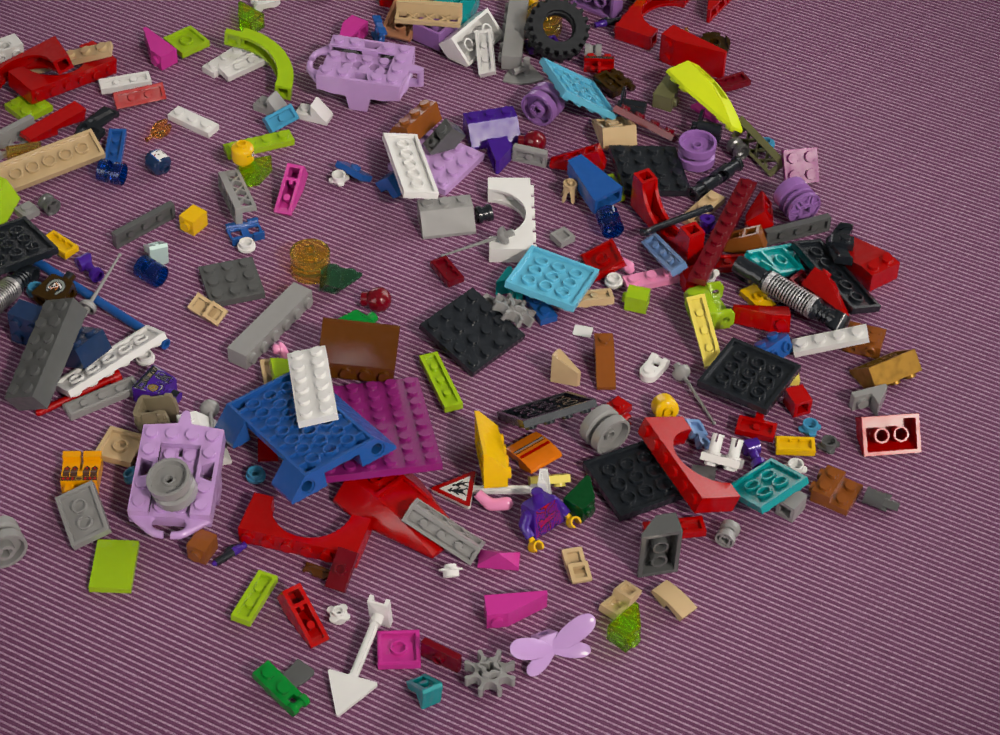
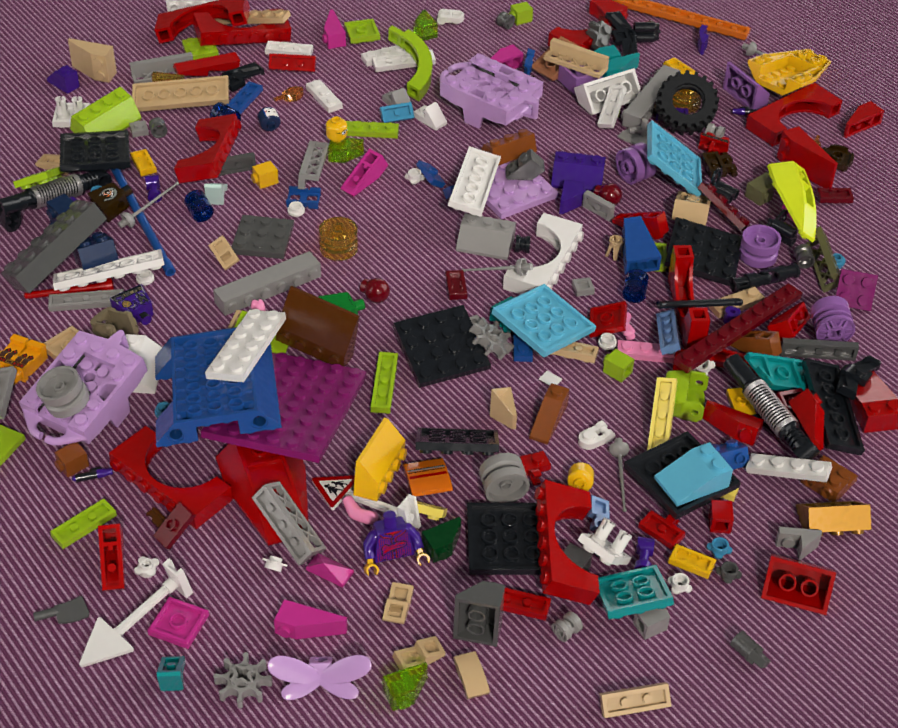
camera: 25 degrees right, 0 degrees up
light grey sword [200,399,220,428] -> none
green plate [251,660,310,717] -> none
clear green slope [319,263,362,294] -> none
dark red plate [421,637,462,674] -> none
dark orange plate [809,465,863,516] -> none
none -> red arch [174,114,241,183]
none -> tan plate [599,682,672,718]
none -> medium azure slope [654,442,733,506]

